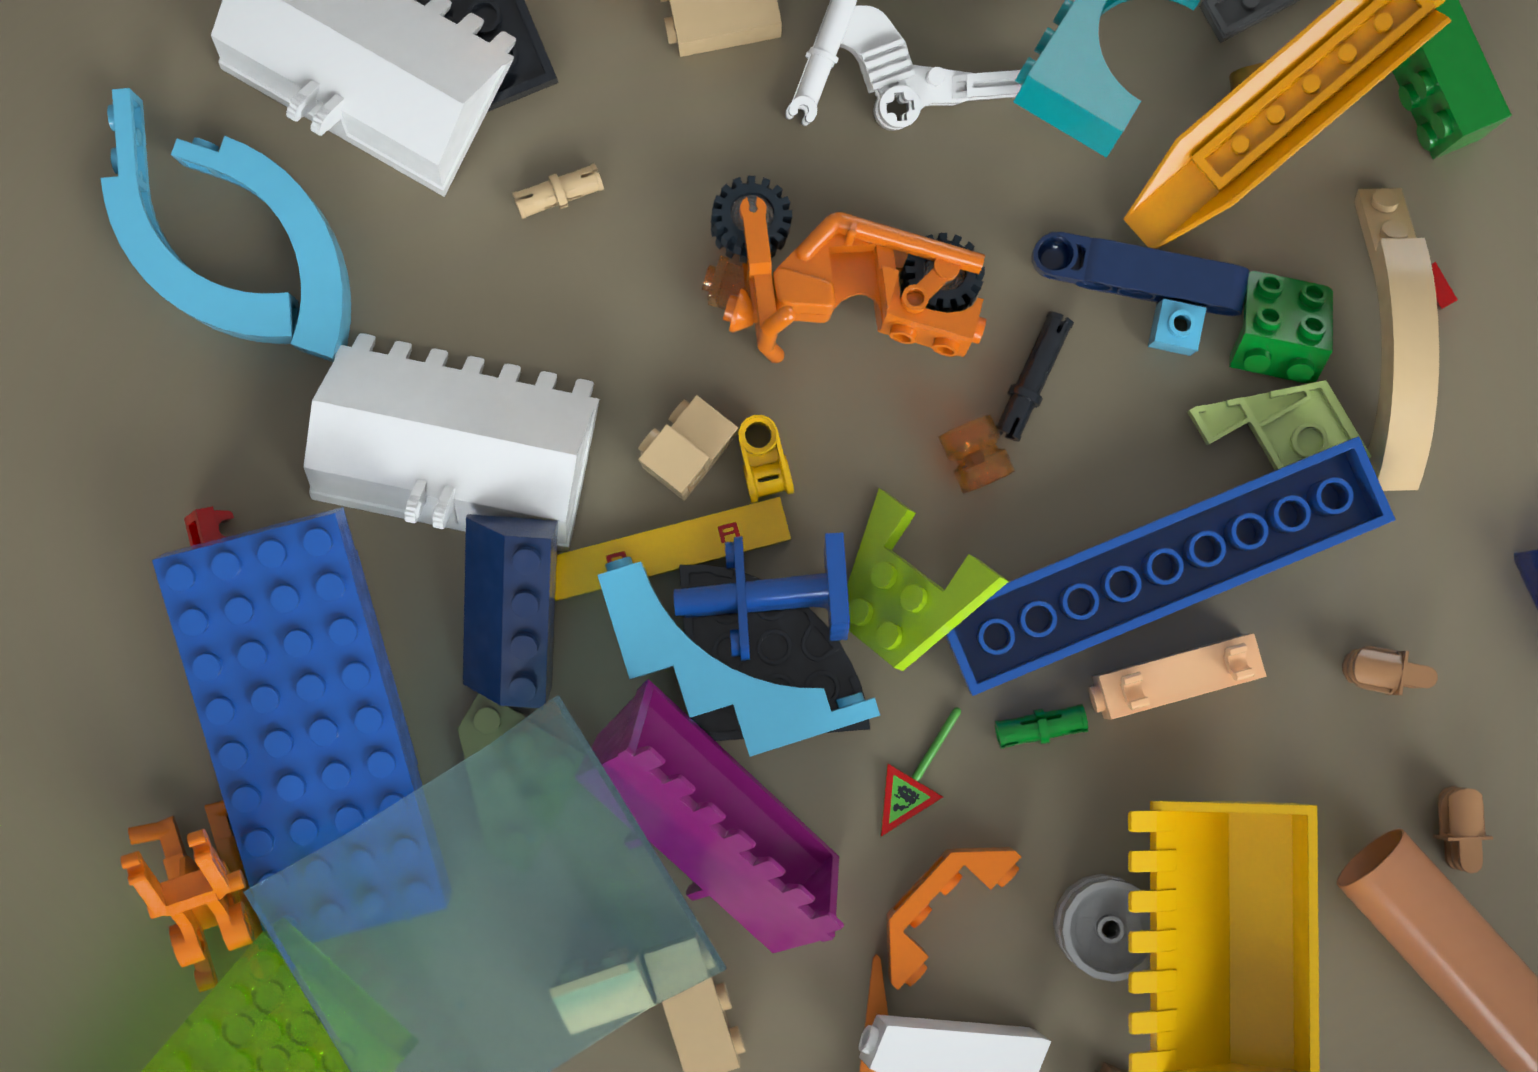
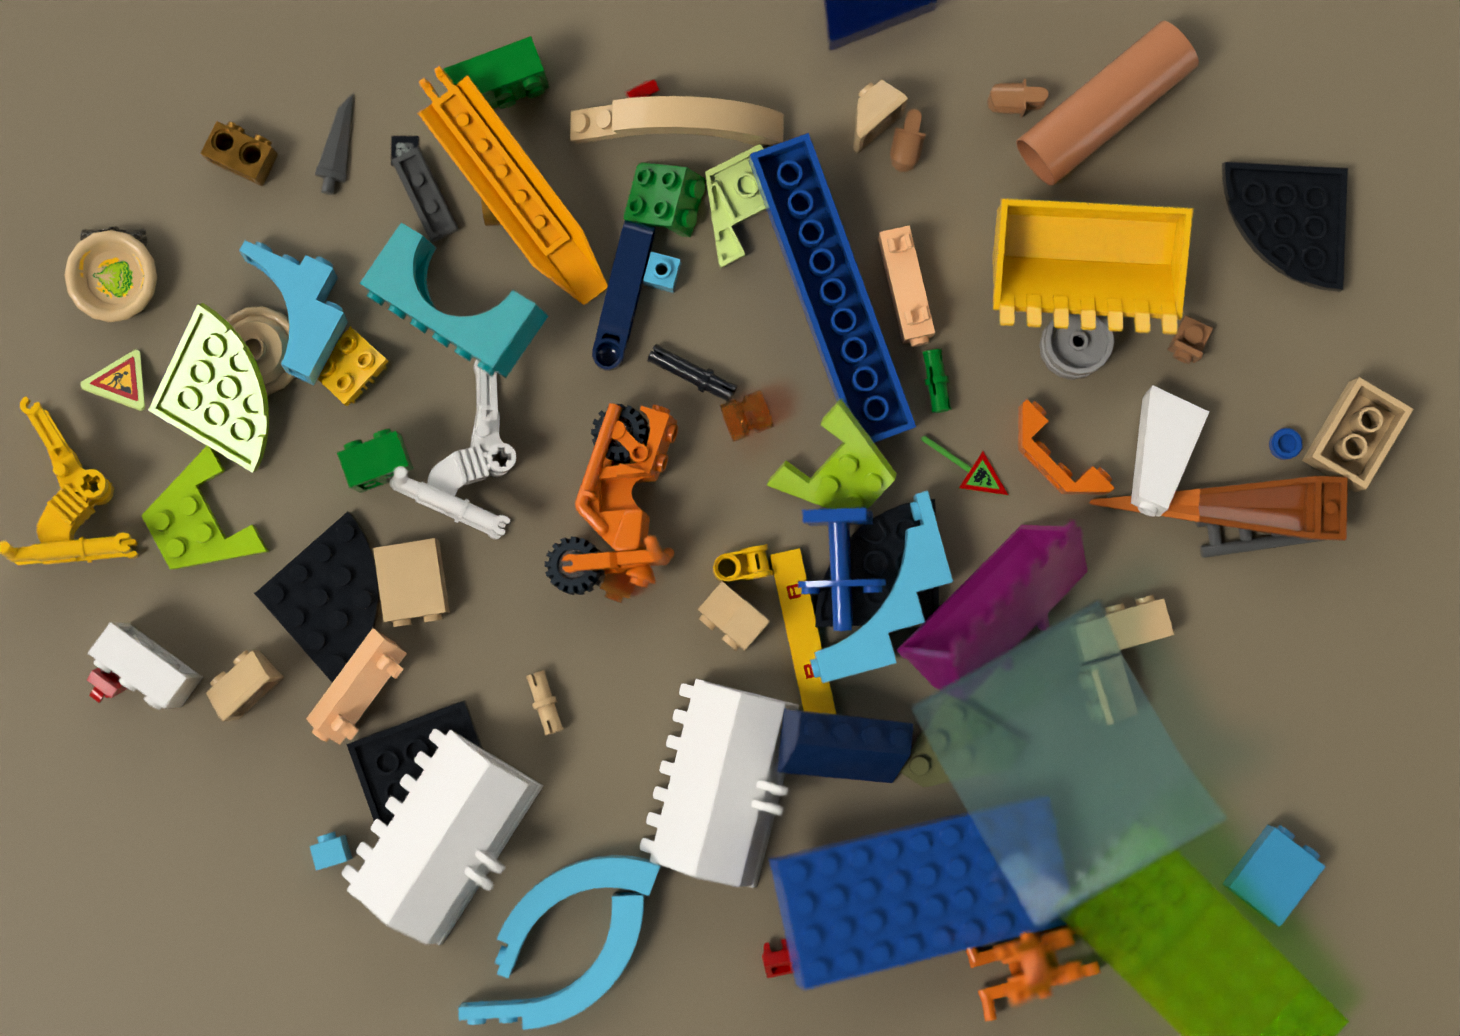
camera: 75 degrees left, 0 degrees up
none -> tan slope [854,79,908,154]

